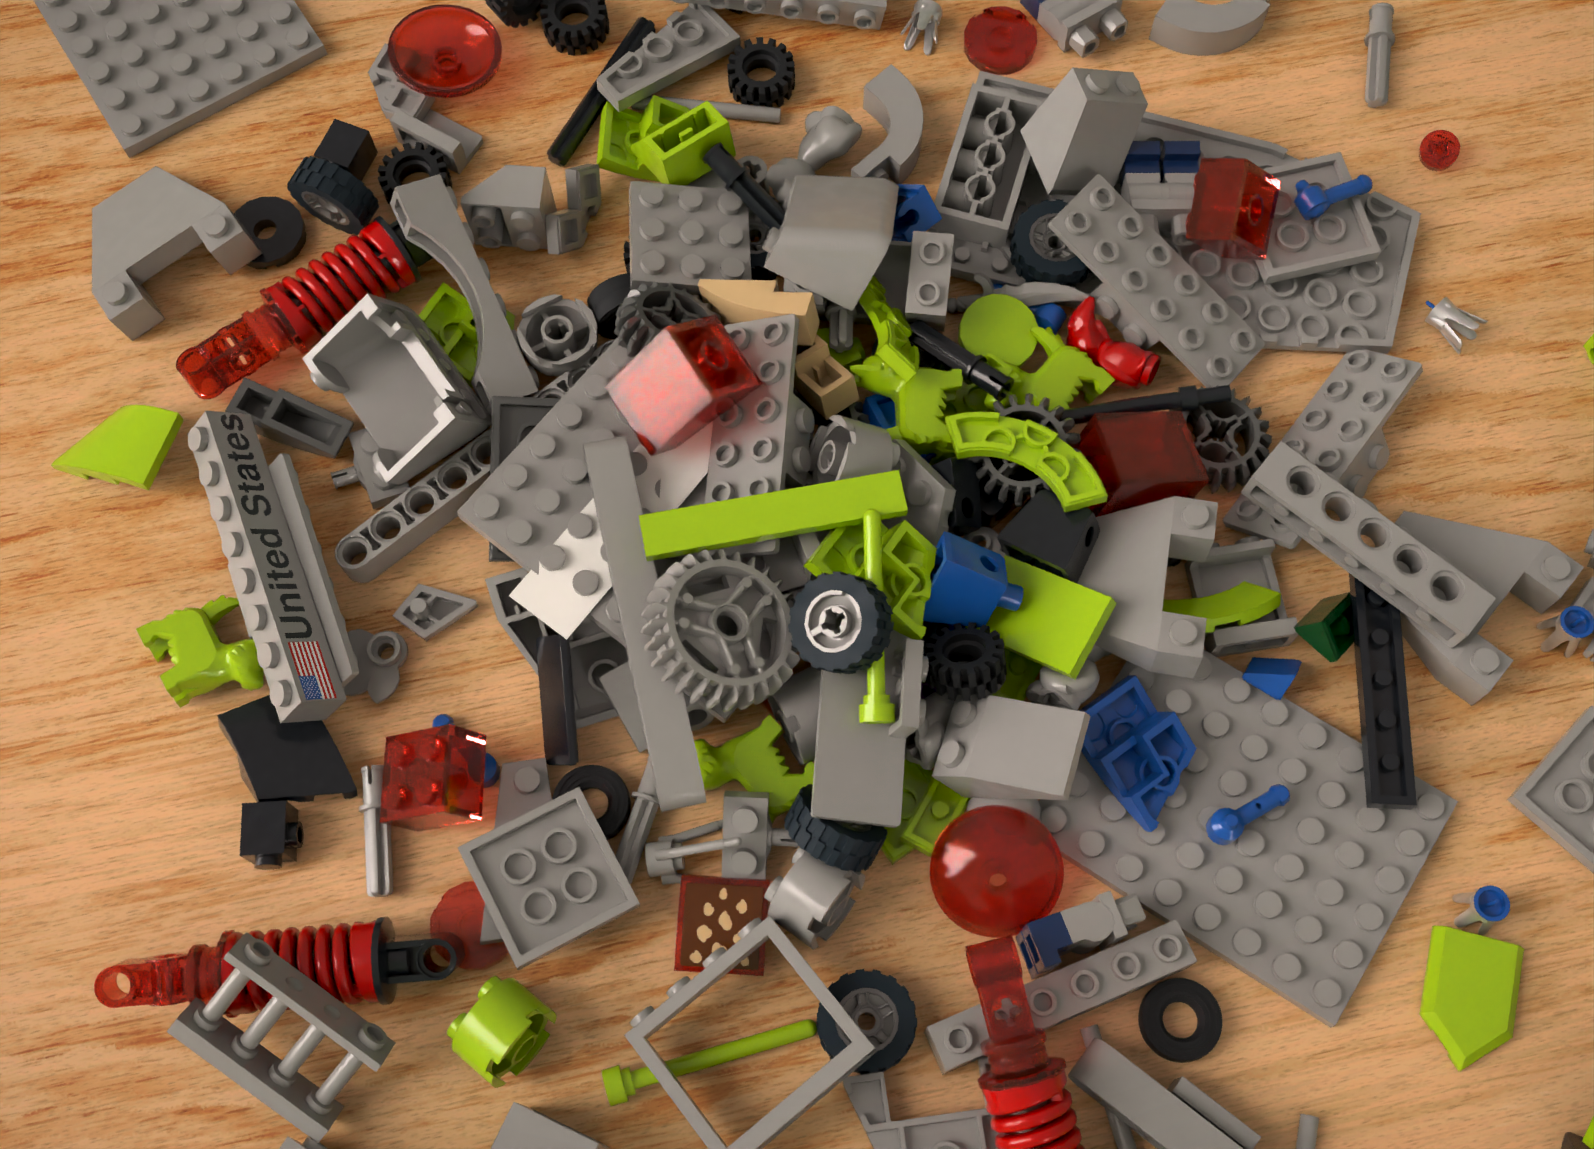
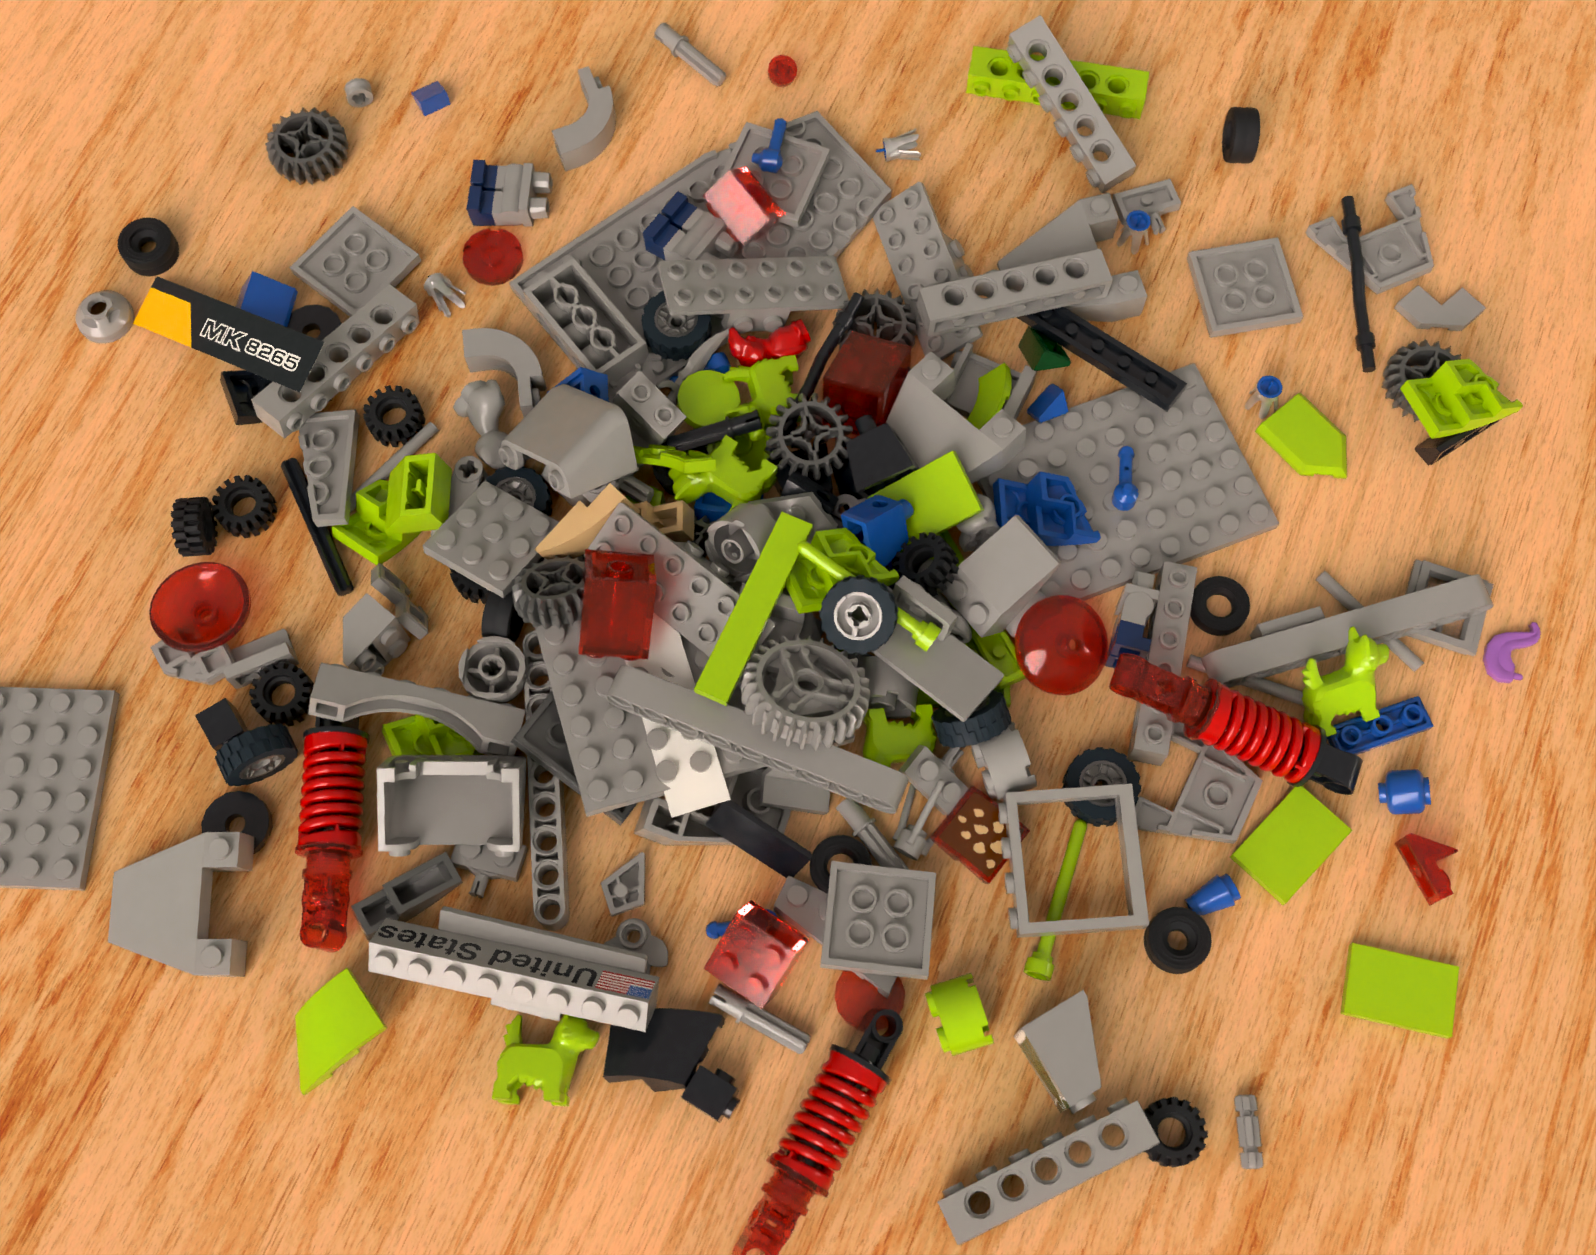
camera: 55 degrees left, 0 degrees up
light grey fence [167,932,395,1143] -> none
black axle [703,142,786,230] -> none
lime tile [945,411,1108,512] -> none
light grey slope [1020,67,1148,195] -> none

